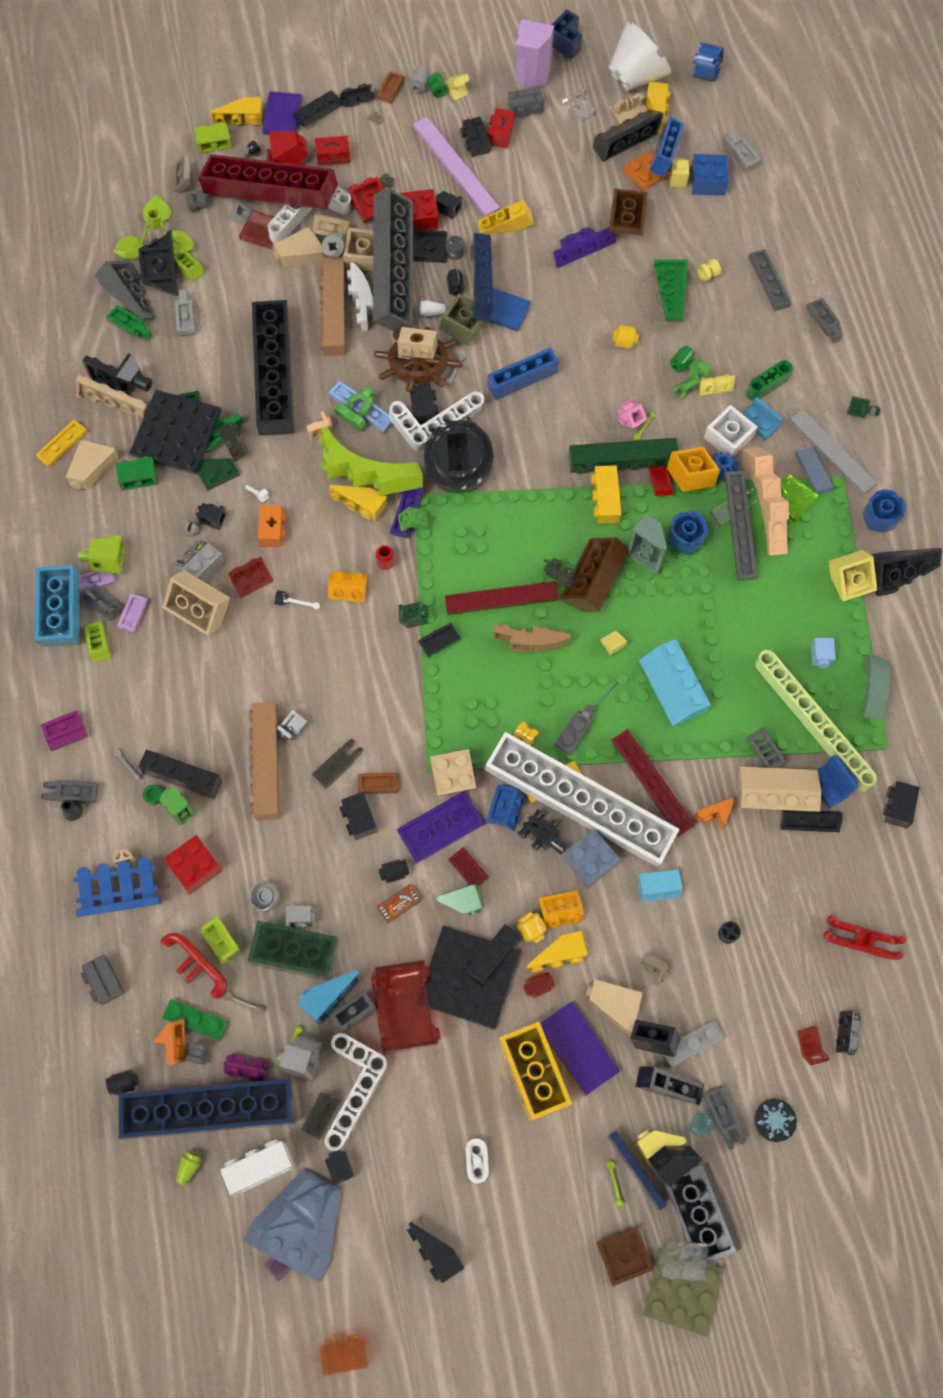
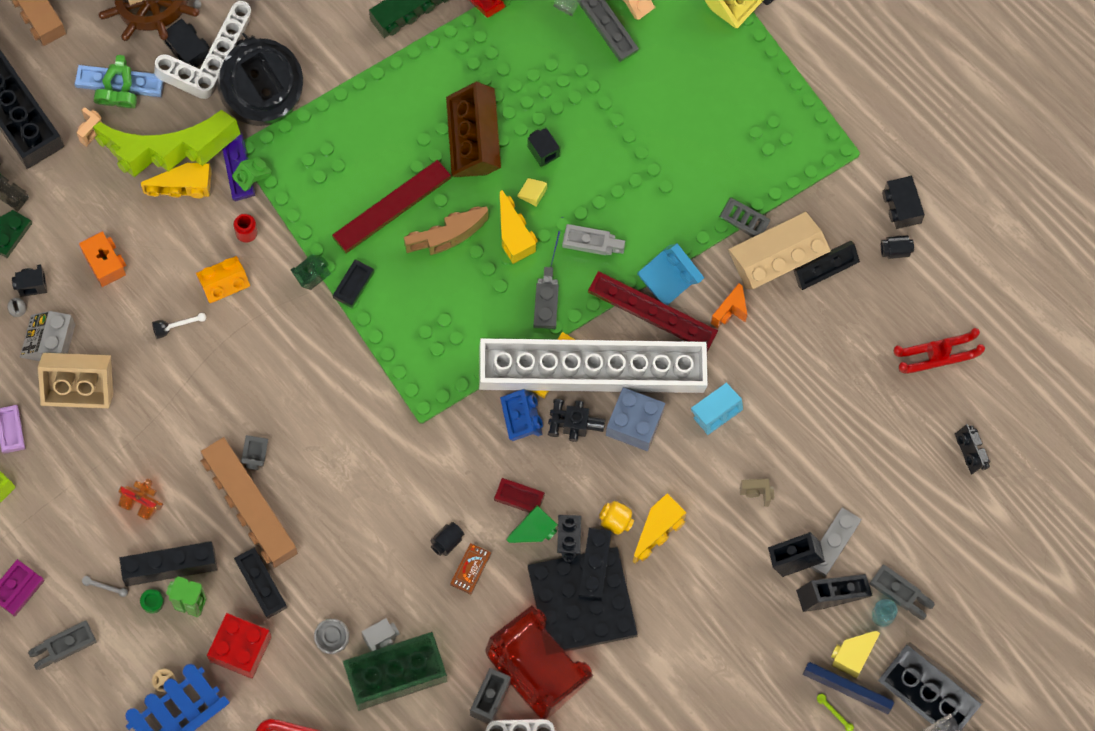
camera: 30 degrees left, 0 degrees up
black cone [61,800,82,821] -> none
lime hinge [201,916,242,965] -> none
clear red bracket [228,557,274,598] -> none
white hand [245,485,270,502] -> none
dark azure slope [298,970,361,1026] -> none
clear smoke hinge [312,739,364,789] -> none
black brick [339,792,377,840] -> none
dark orange tile [358,773,398,794] -> none
dark purple tile [397,791,485,864] -> none
tan brick [430,749,476,796] -> none
yellow brick [499,1022,572,1122] -> none
yellow wheel [513,721,539,746] -> none
clear red brick [523,972,555,999] -> none
light orange bracket [538,890,584,928] -> none
dark purple tile [540,1002,620,1096] -> none
clear smoke hinge [543,558,582,589] -> none
tan slope [585,979,643,1036] -> none
yellow brick [591,466,621,524] -> none
sand green slope [627,513,667,574] -> none
medium azure slope [639,639,710,727] -> none
black slope [647,1146,702,1187] -> none
blue brick [668,511,708,555] -> none
black wheel [718,921,741,944] -> none
black tile [754,1099,797,1143] -> none
yellowish green beam [755,650,877,791] -> none
clear red bracket [797,1026,830,1066] -> none
light blue brick [810,638,836,668] -> none
blue bracket [817,755,858,809] -> none
sand green arch [861,655,890,720] -> none
none -> clear orange hips [118,479,163,520]
none -> black plate [234,547,288,619]
none -> yellow slope [500,190,538,264]
none -> black brick [527,128,560,167]
none -> black hinge [557,515,581,562]
none -> light grey hinge [562,224,625,255]
none -> dark azure bracket [637,243,704,305]
none -> black brick [881,235,914,259]

